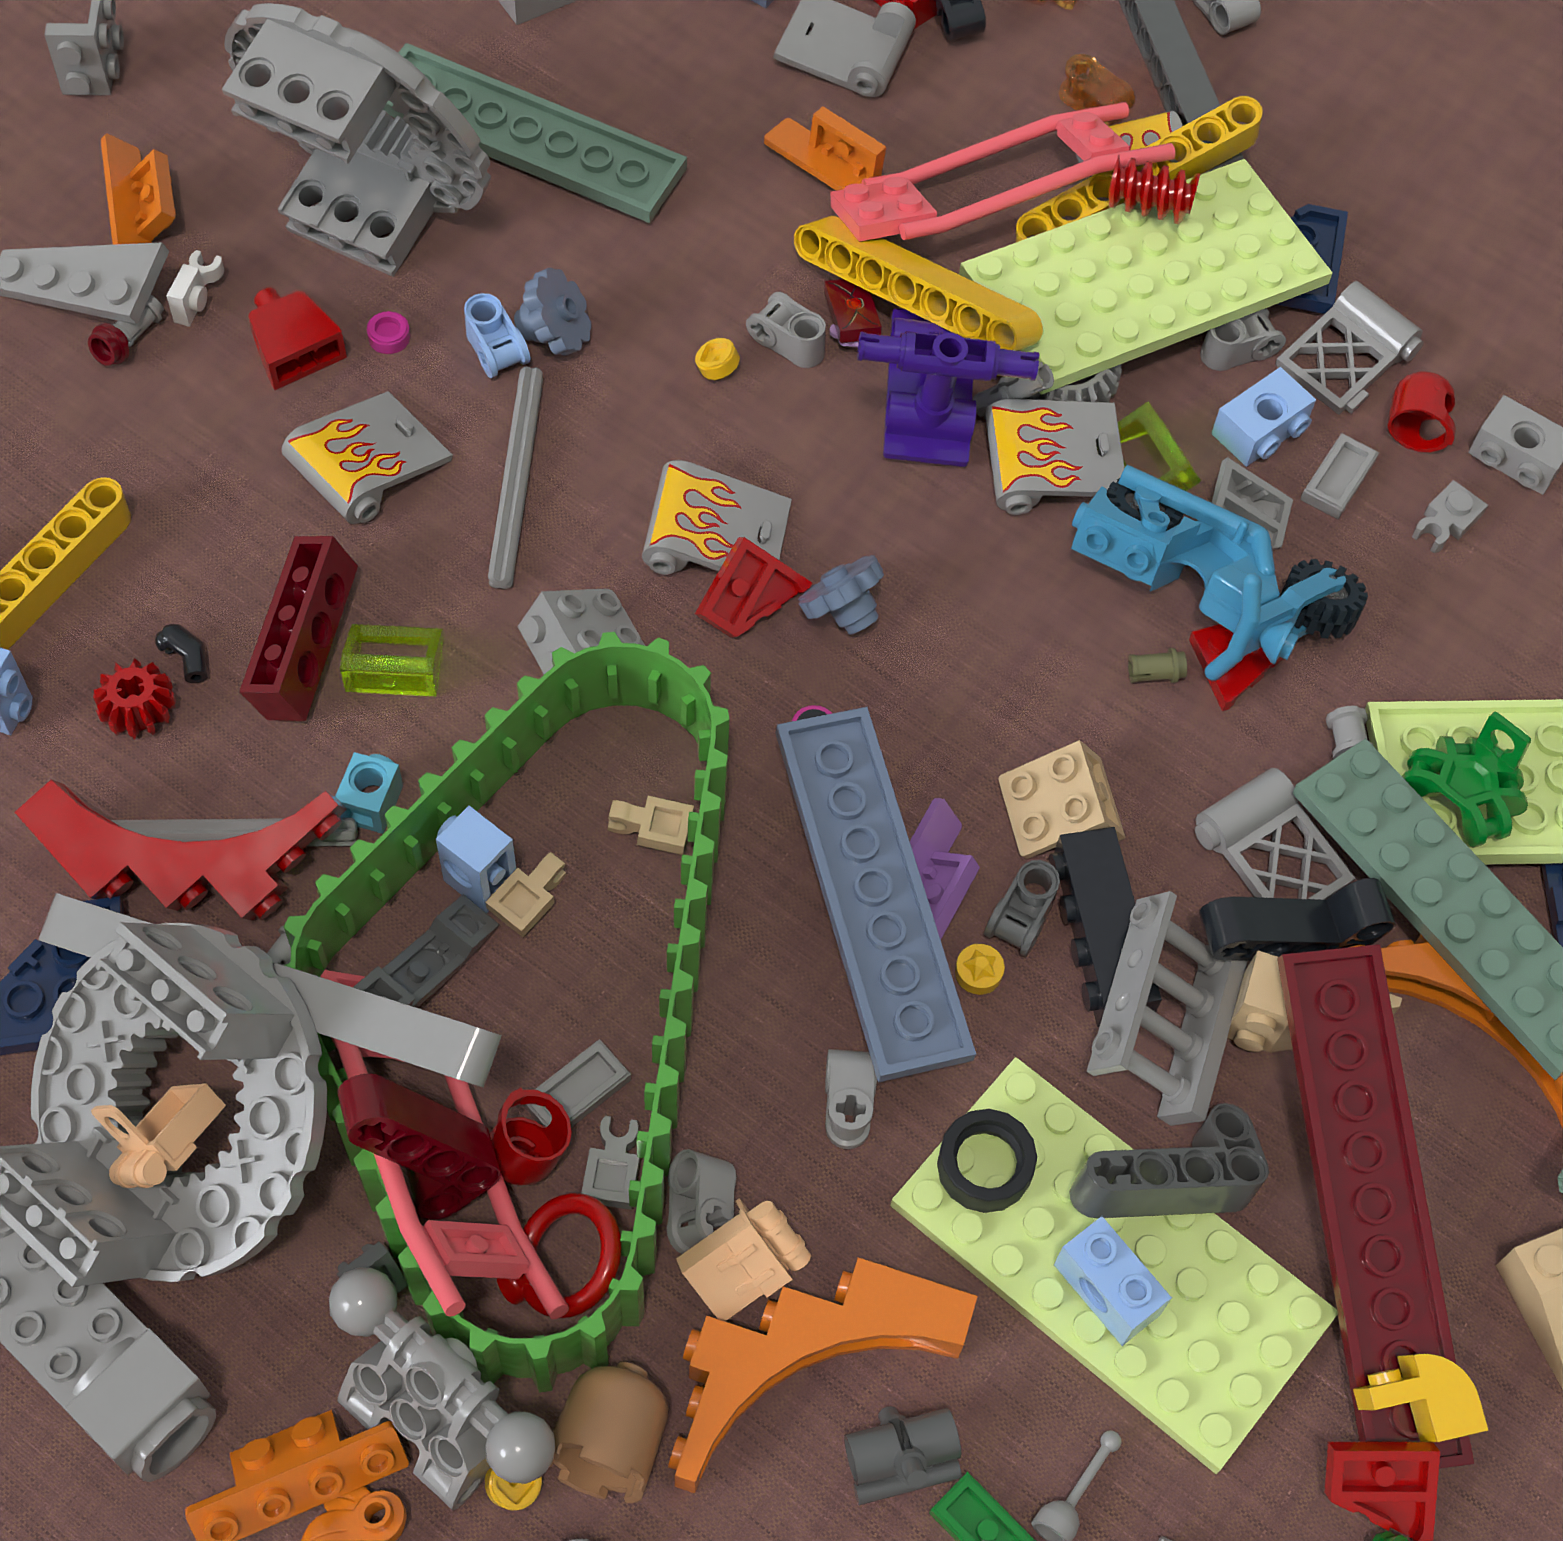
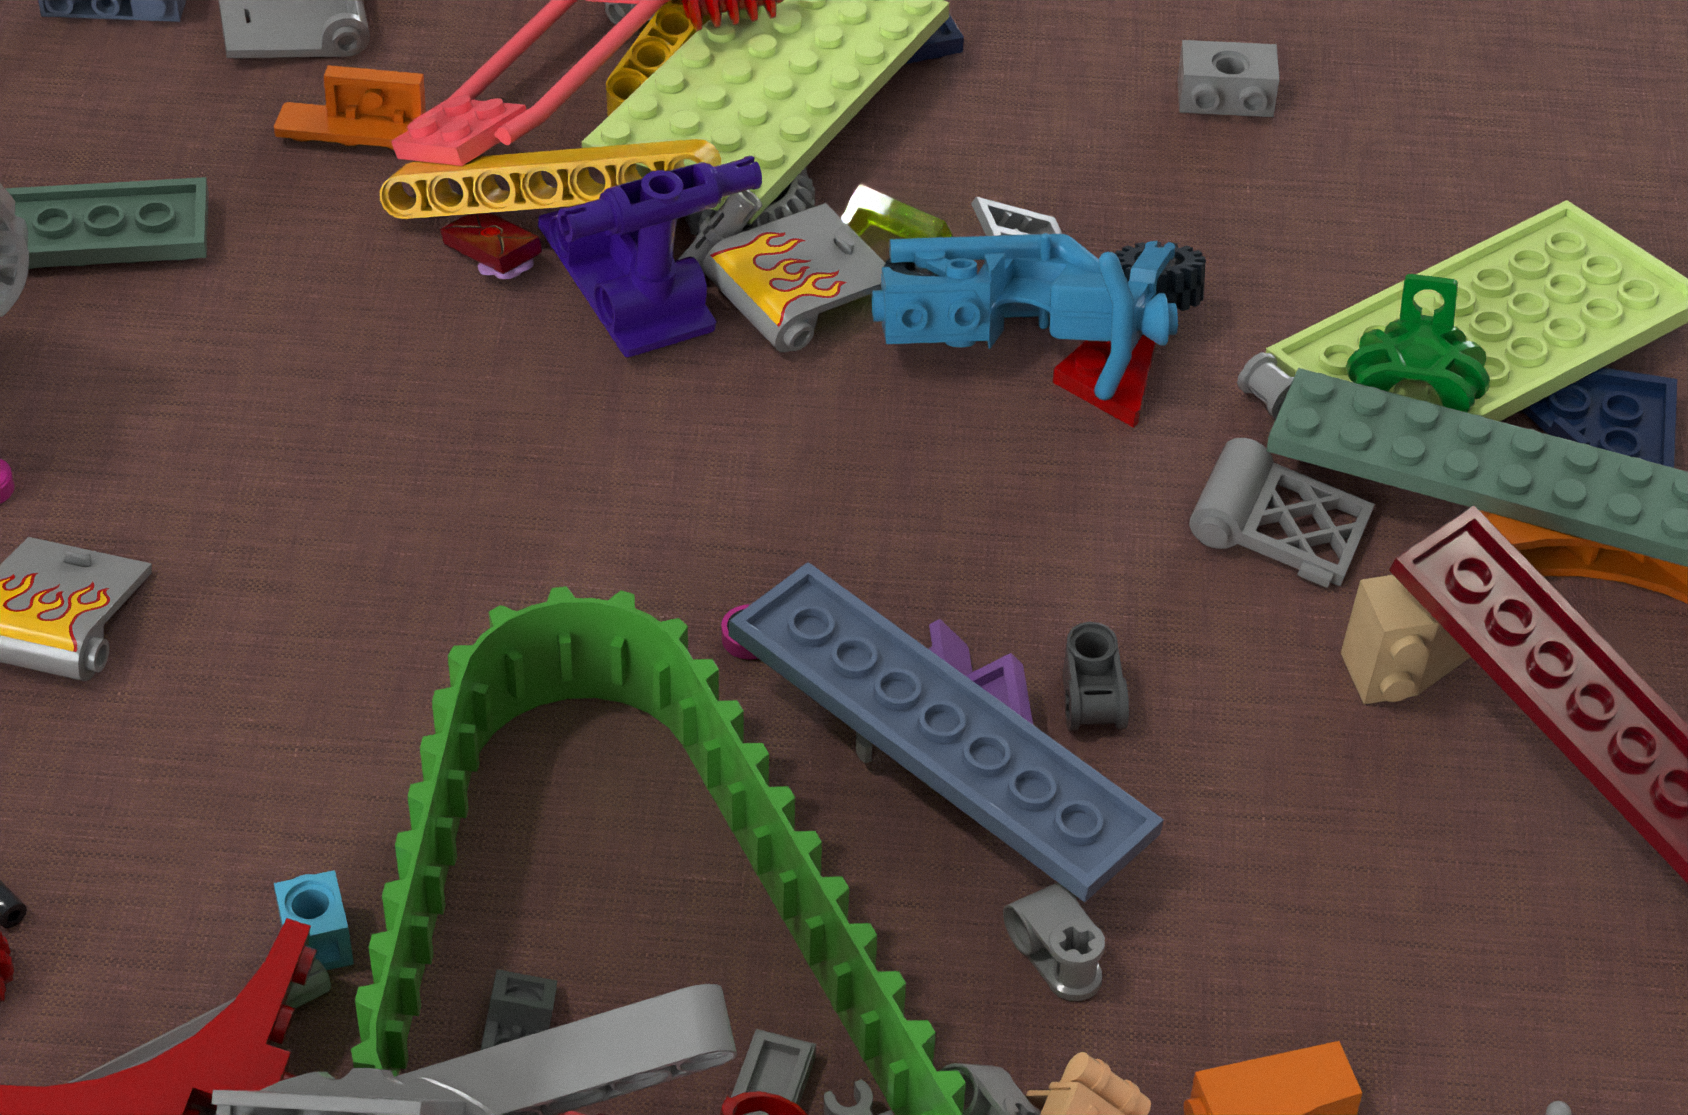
camera: 30 degrees left, 15 degrees down
dark red brick [239,536,358,721] -> none
clear neon green tile [340,624,444,697] -> none
light blue brick [436,806,516,914] -> none
light blue piece [464,293,530,378] -> none
tan plate [485,852,567,938] -> none
light grey axle [488,366,543,590] -> none
sand blue plant [514,267,591,356] -> none
light grey bracket [518,589,645,674] -> none
tan plate [607,796,694,855] -> none
light grey door [642,460,792,575] -> none
yellow tile [695,338,740,380] -> none
red wing [695,537,812,638] -> none
light grey piece [746,292,826,368] -> none
sand blue plant [798,555,884,634] -> none
yellowish green plate [890,1057,1338,1474] -> none
black tyre [937,1109,1037,1213] -> none
yellow tile [955,944,1005,995] -> none
tan bracket [998,740,1126,859] -> none
black brick [1049,827,1162,1027] -> none
light blue brick [1054,1216,1172,1346] -> none
dark grey beam [1069,1103,1269,1219] -> none
light grey fence [1086,891,1247,1126] -> none
olive pin [1128,648,1187,683] -> none
black beam [1199,878,1396,961] -> none
light grey piece [1200,308,1286,371] -> none
light blue brick [1211,367,1316,467] -> none
light grey piece [1275,281,1424,415] -> none
light grey tile [1300,433,1380,519] -> none
red helmet [1388,371,1456,453] -> none
light grey plate [1412,480,1488,553] -> none

